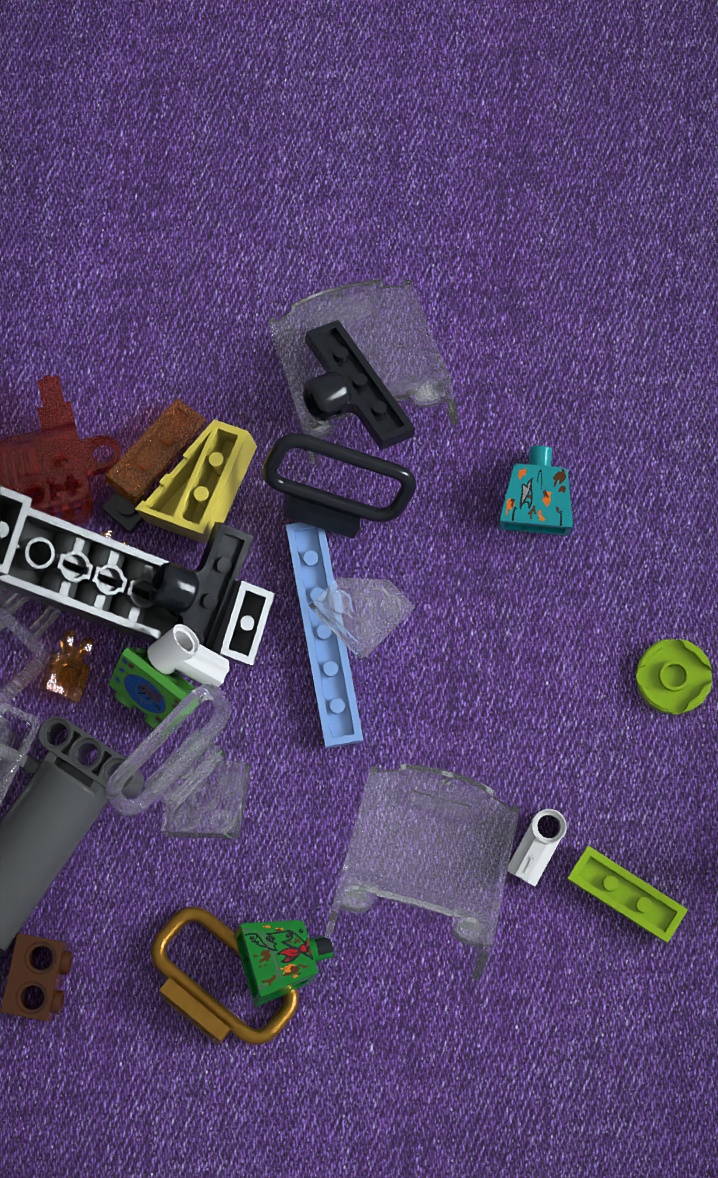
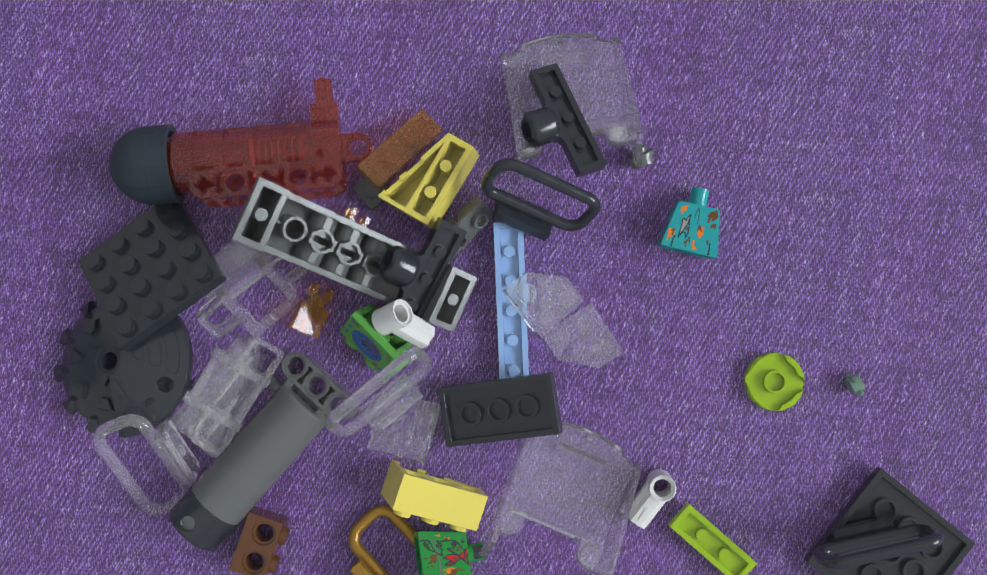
camera: 10 degrees right, 10 degrees up
none -> light yellow wedge [381,459,488,532]
none -> black plate [438,372,563,447]
none -> dark grey hinge [449,197,493,257]
none -> clear plate [541,303,624,369]
none -> dark grey plate [625,145,655,169]

